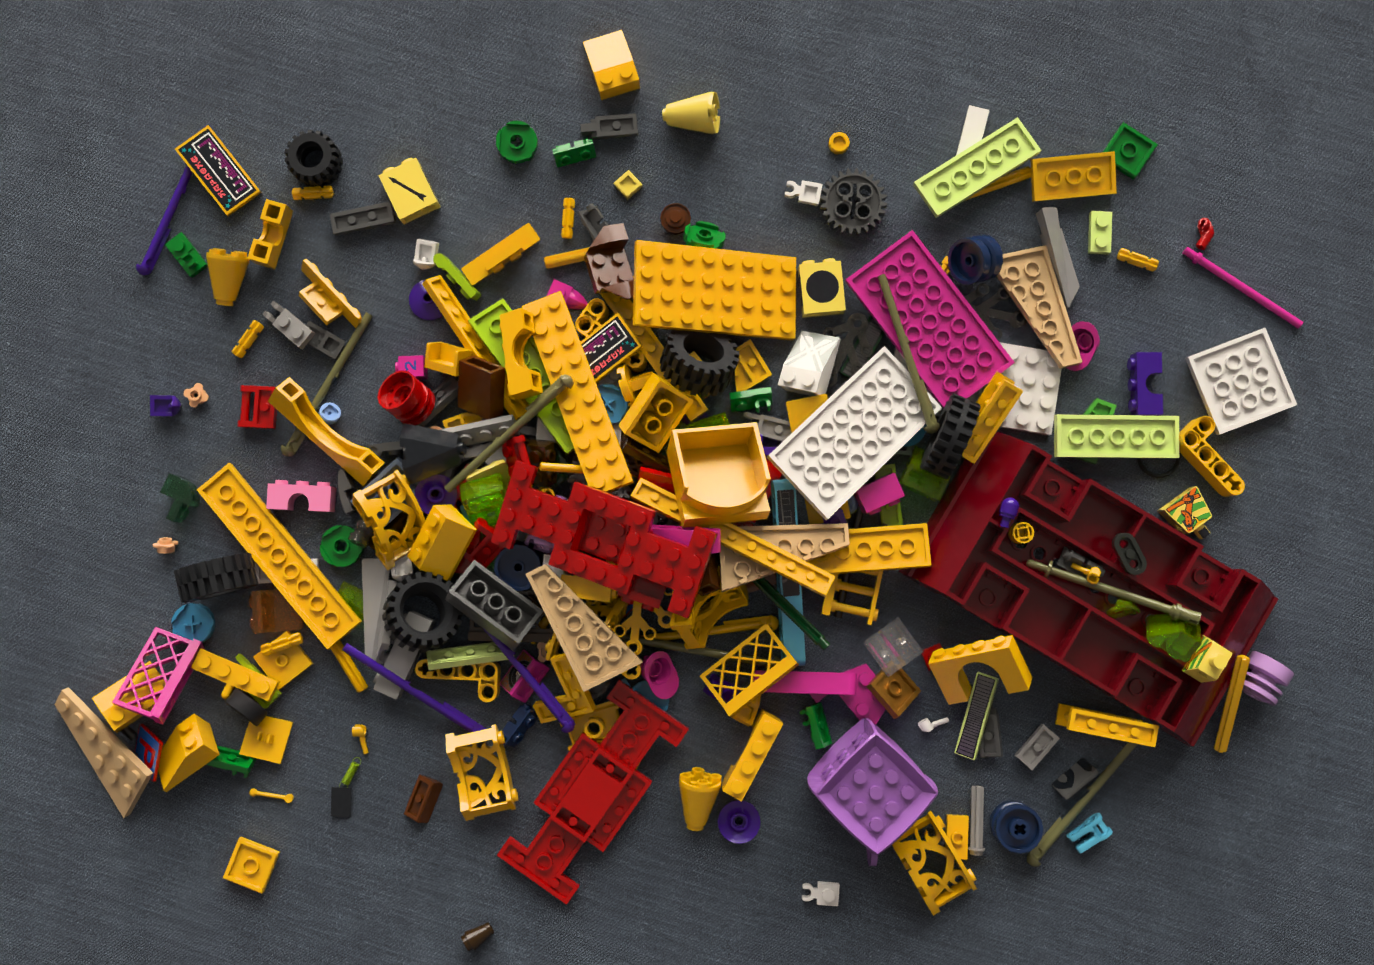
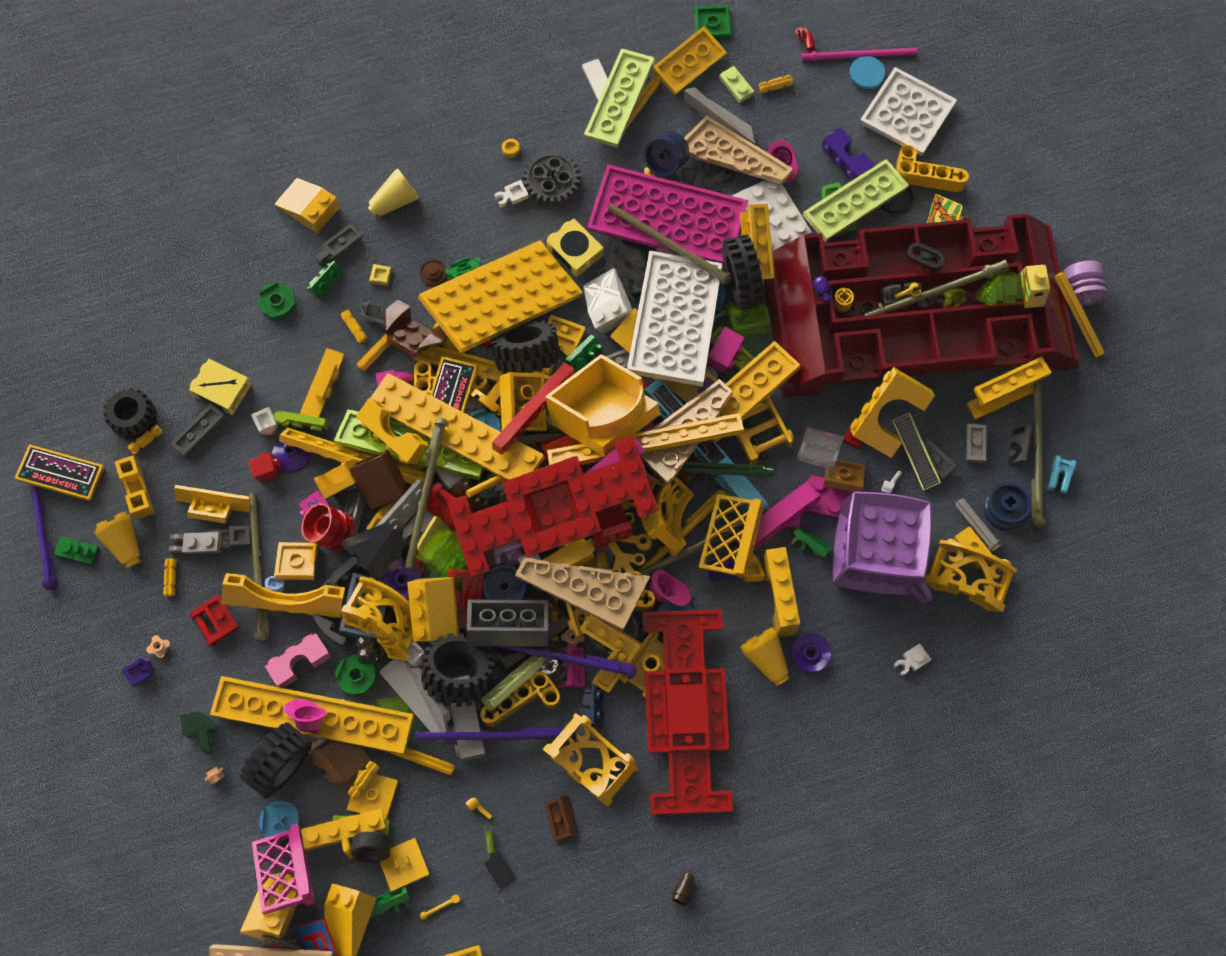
camera: 40 degrees left, 15 degrees down
none -> red brick [249,452,282,483]
none -> yellow tile [274,542,319,580]
none -> dark pink piece [284,699,327,735]
none -> piece [492,363,574,455]
none -> clear smoke bush [541,658,566,681]
none -> dark azure tile [850,56,885,89]

